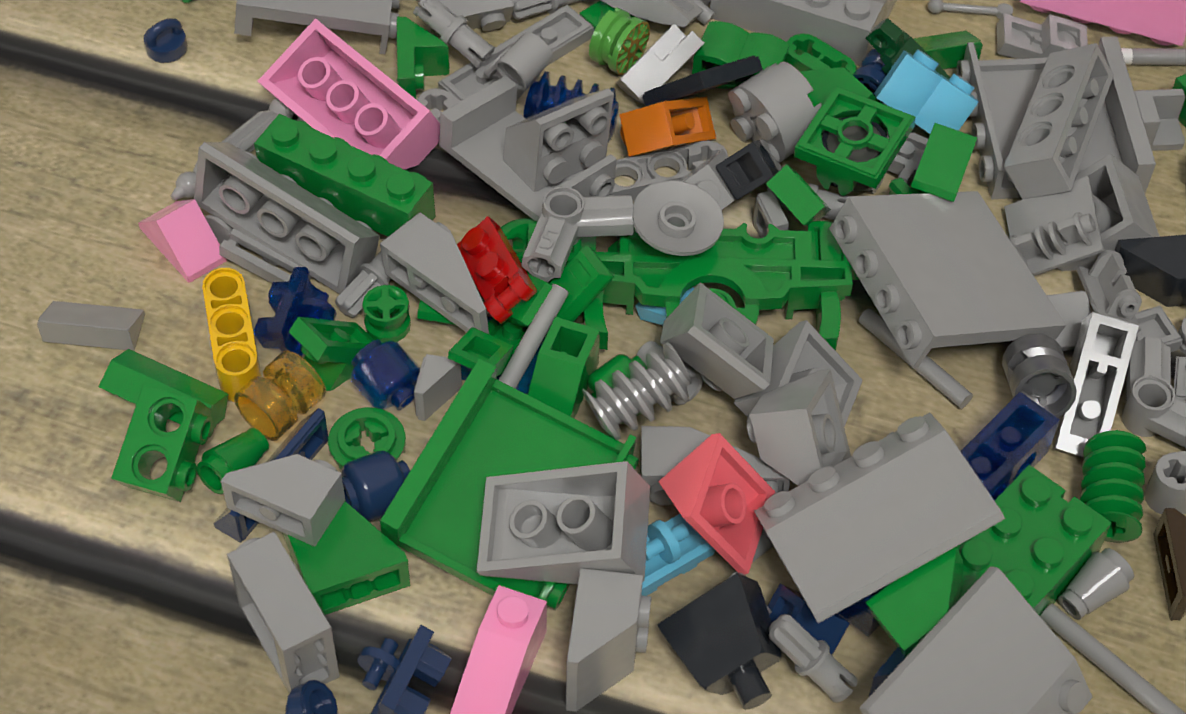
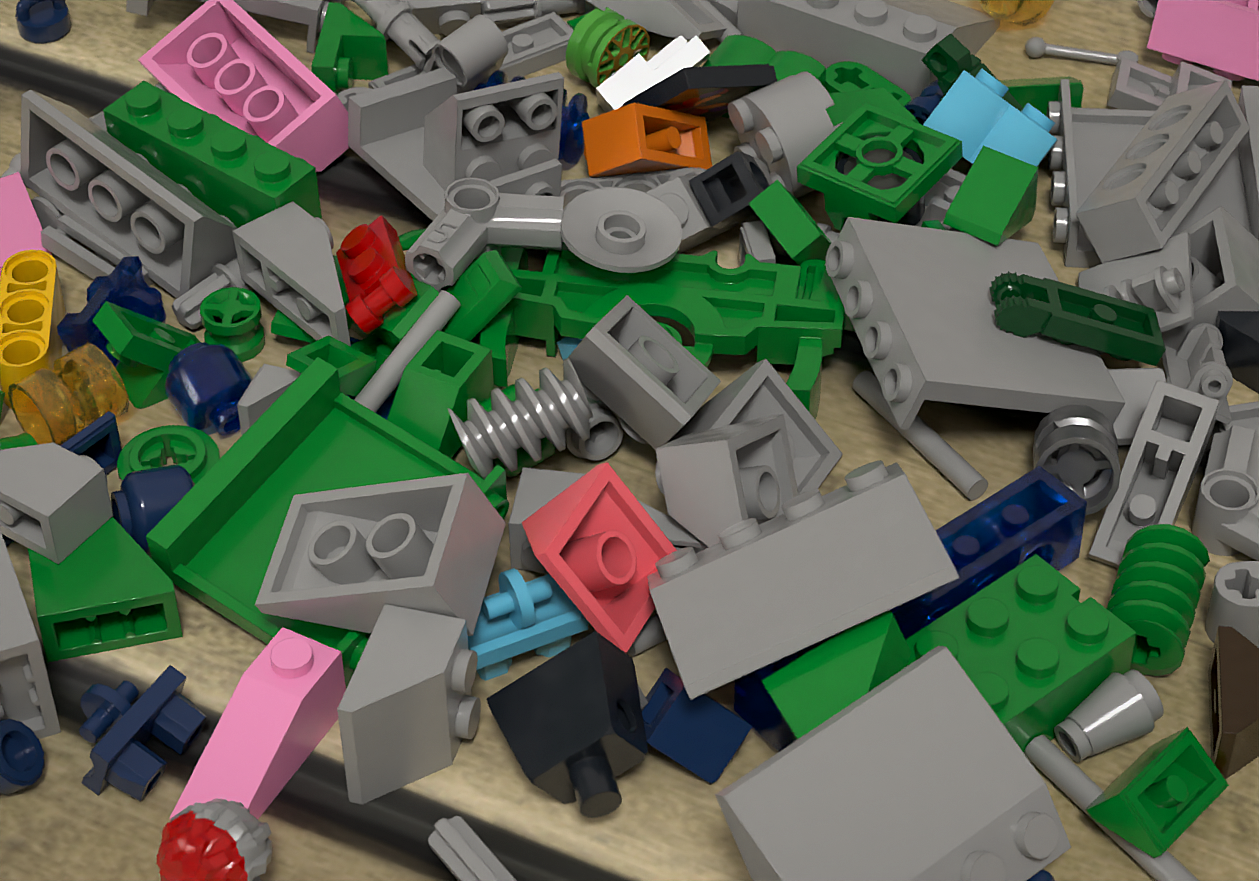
camera: 10 degrees right, 10 degrees down
light grey axle [768,614,858,703] -> none
none -> dark green hinge [989,271,1166,366]
none -> green slope [1085,727,1229,858]

